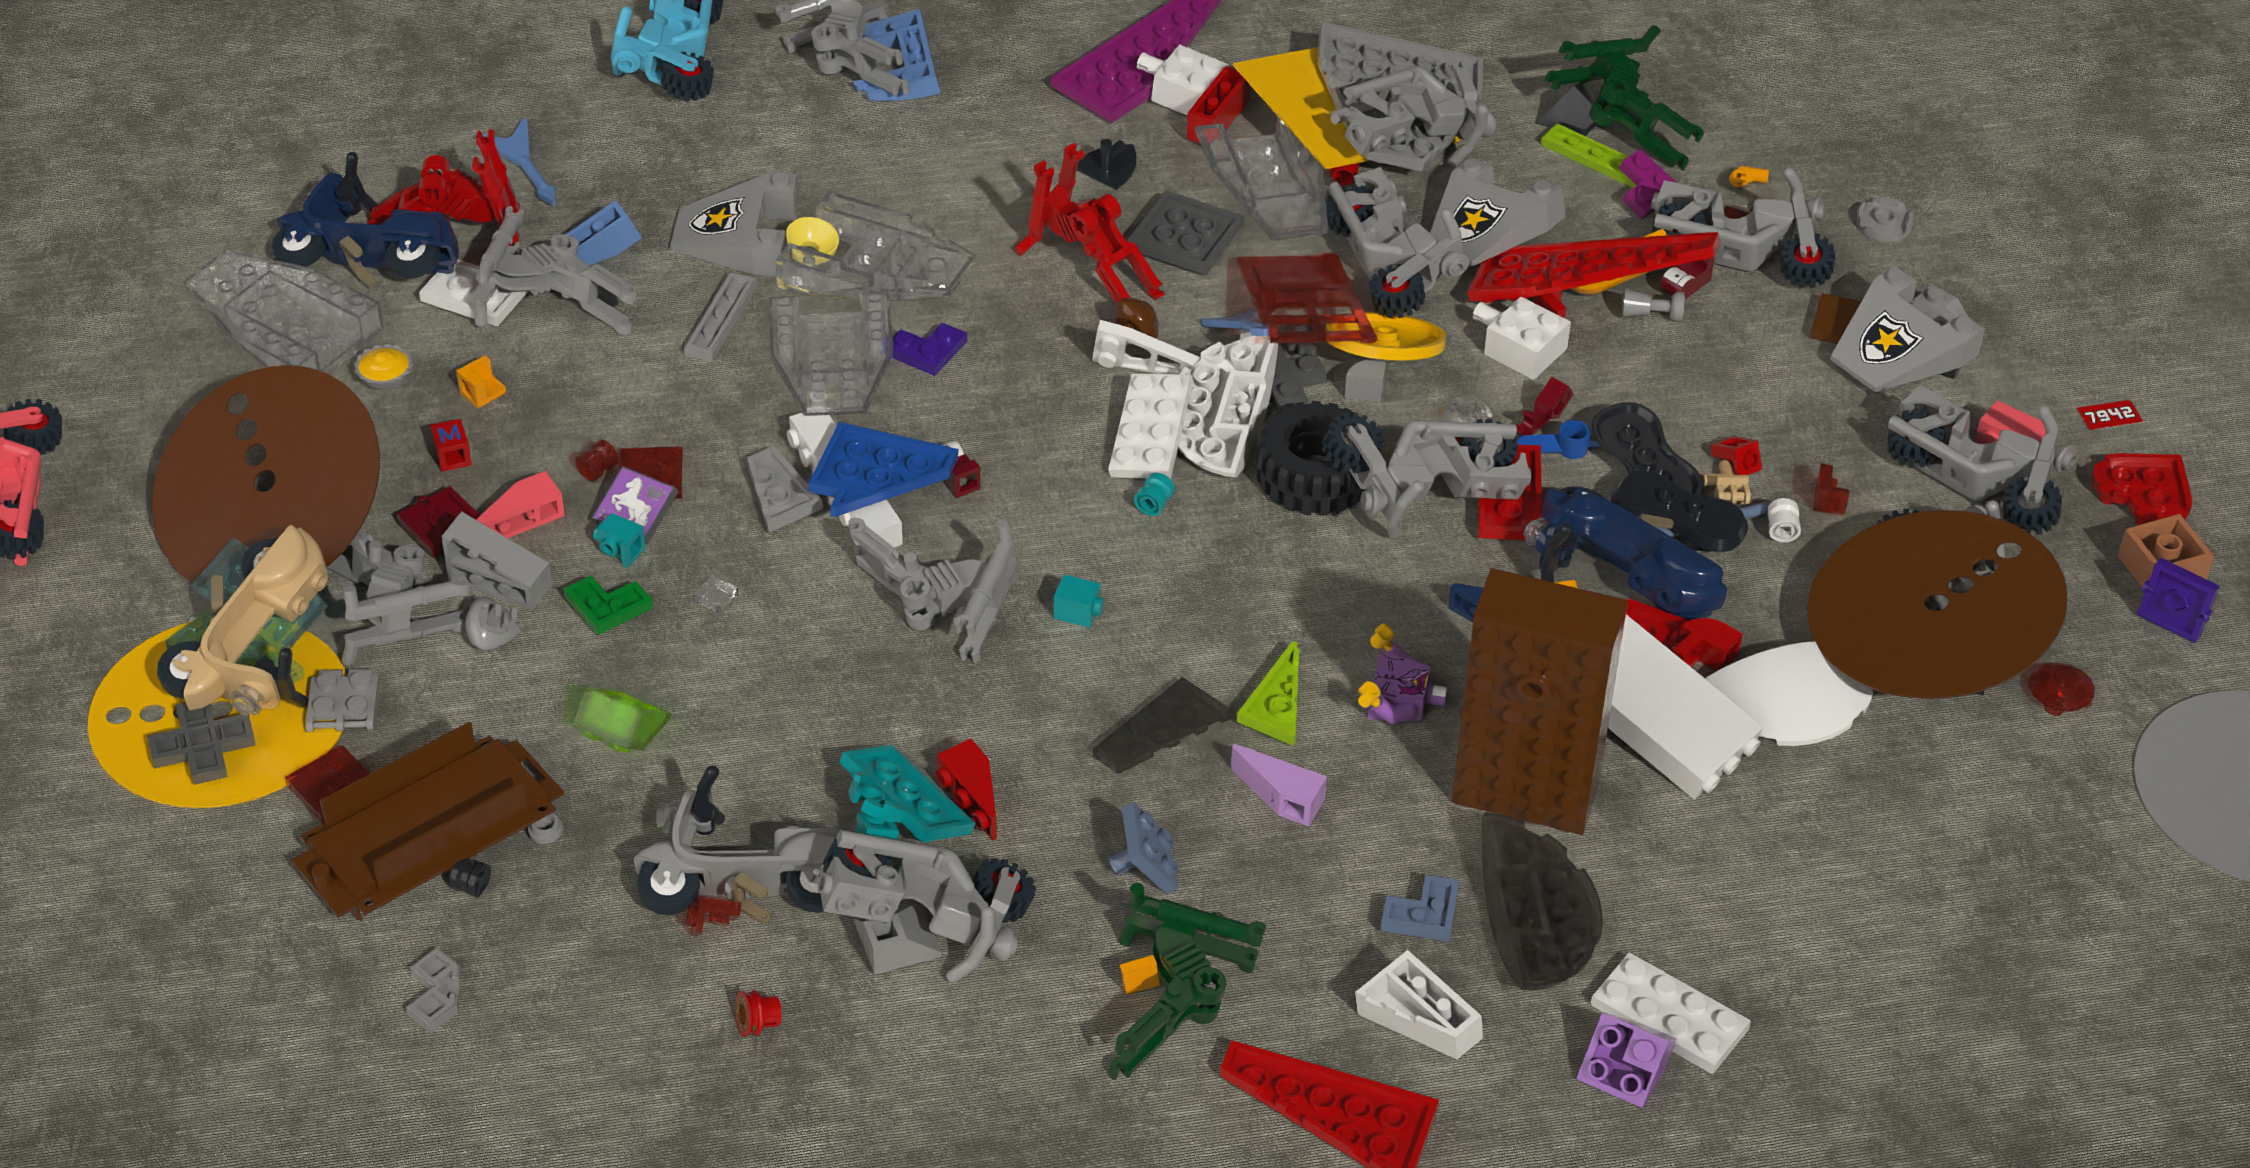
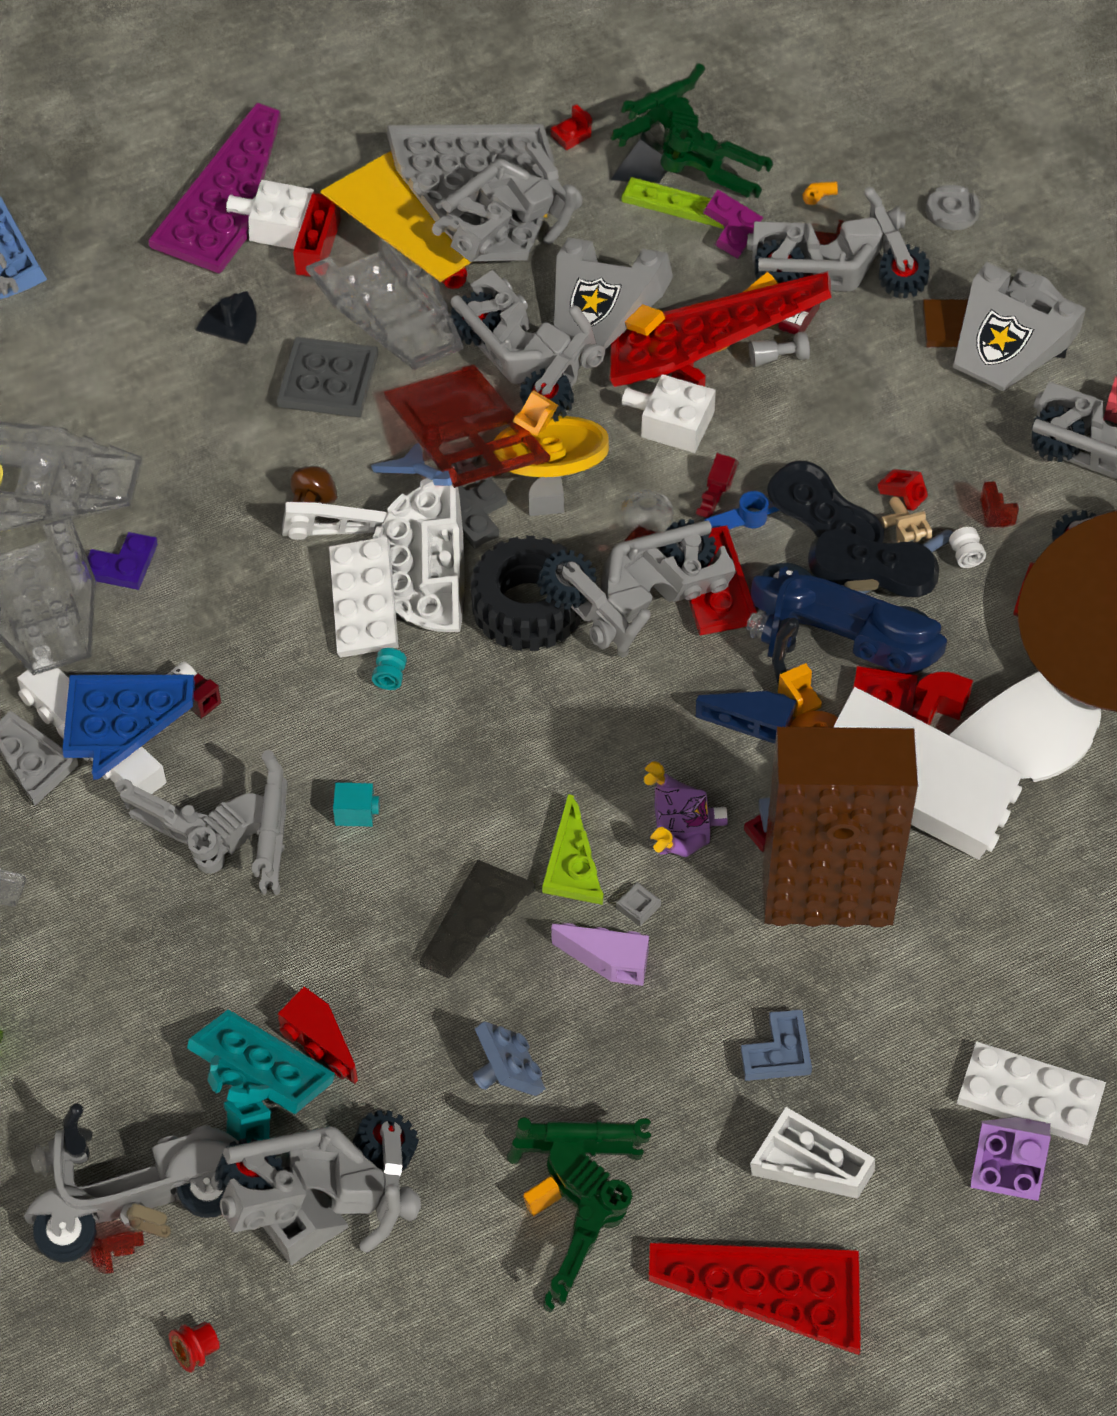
camera: 15 degrees left, 10 degrees up
red piece [1014,143,1165,304] -> none
clear smoke brick [1482,812,1603,990] -> none
none -> light orange panel [513,391,558,436]
none -> red bracket [551,104,593,151]
none -> light grey tile [616,882,661,926]
none -> light orange tile [625,304,665,336]

